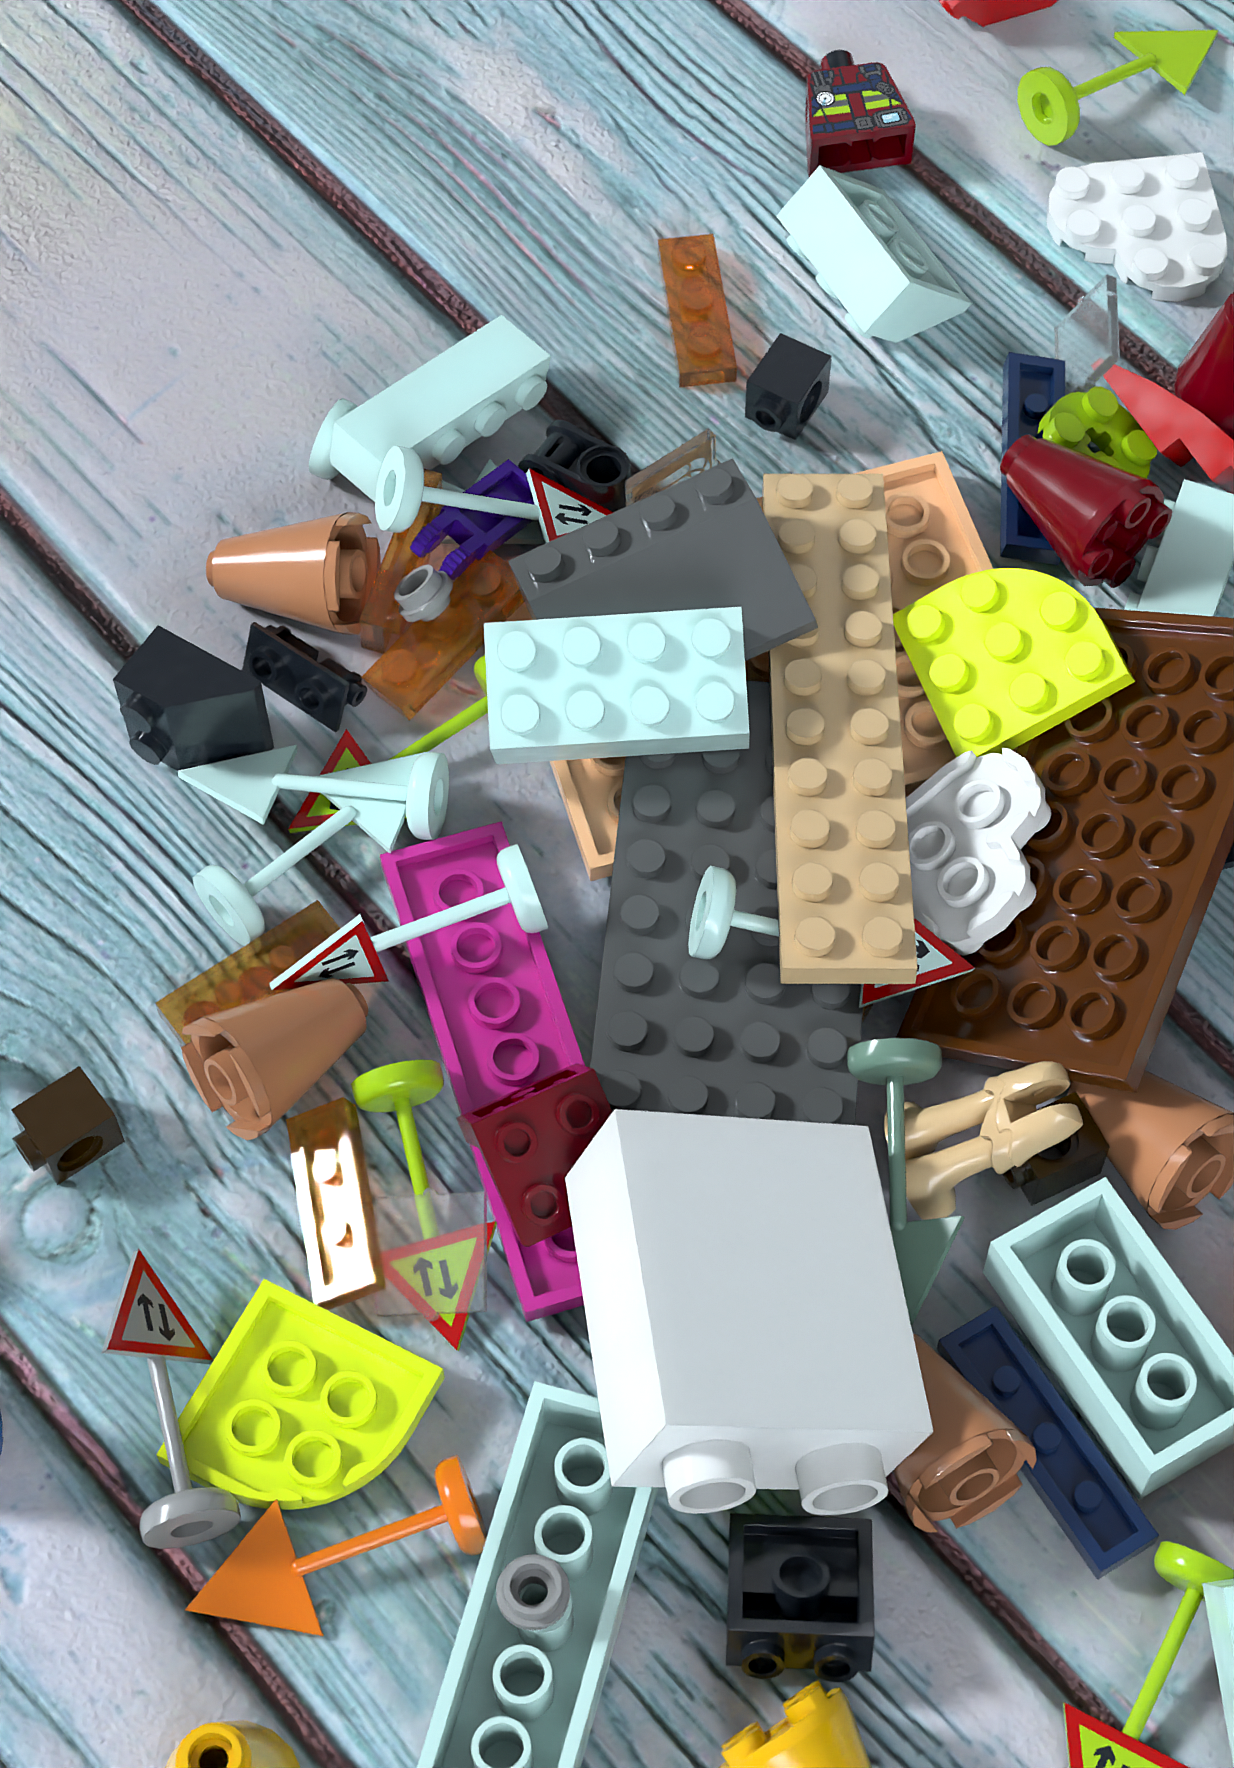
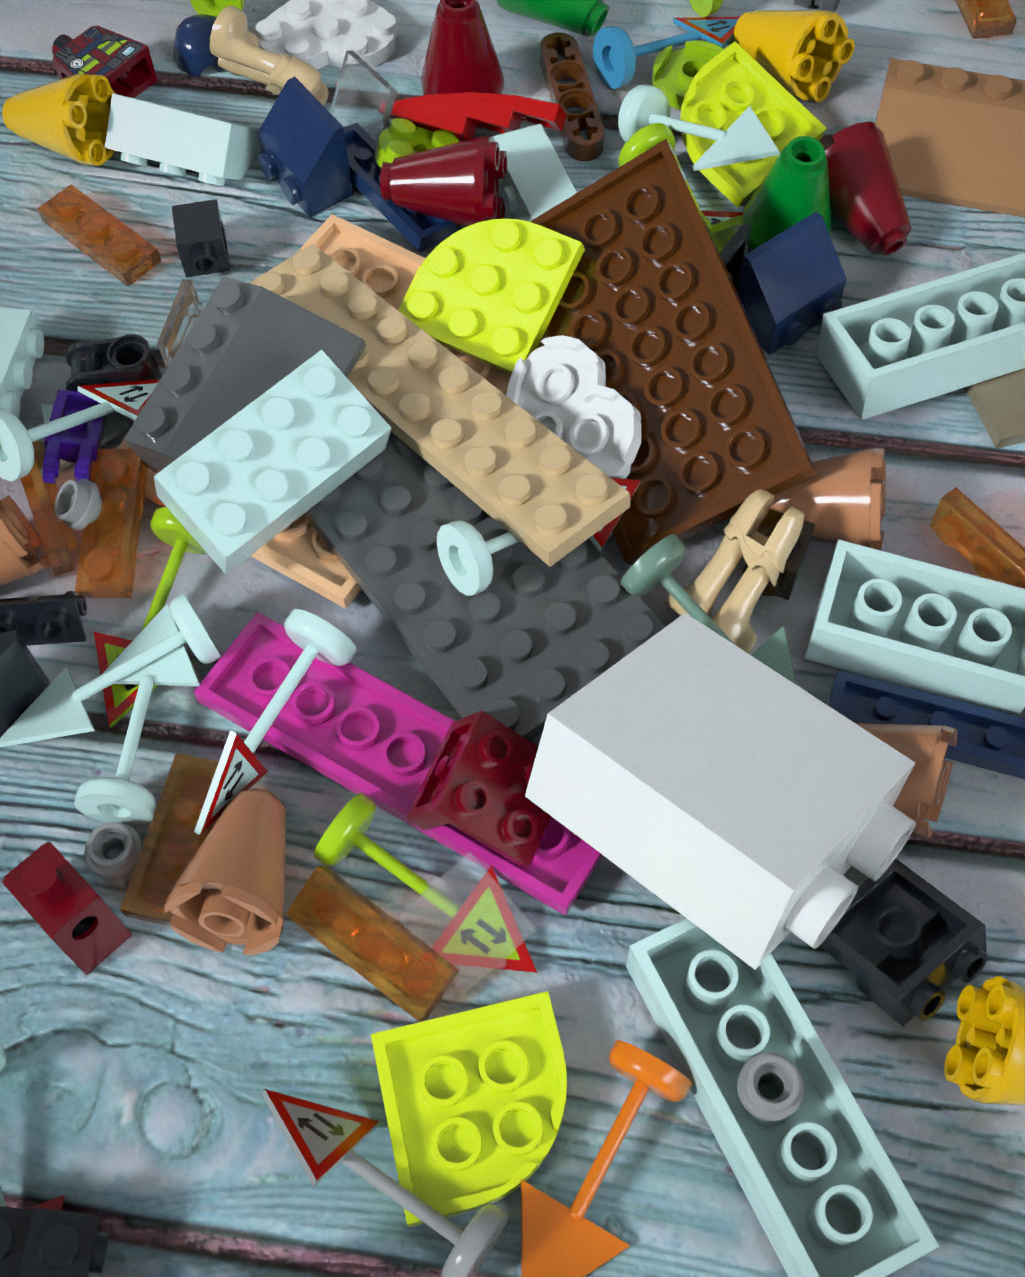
camera: 40 degrees left, 0 degrees up
dark brown brick [11,1066,125,1185] -> none
none -> dark red torso [1,841,132,976]
none -> yellow cone [2,74,115,166]
none -> light grey plate [84,822,143,879]
none -> dark blue hair [173,14,223,77]
none -> tan piece [210,5,329,106]
none -> dark blue slope [257,76,354,217]

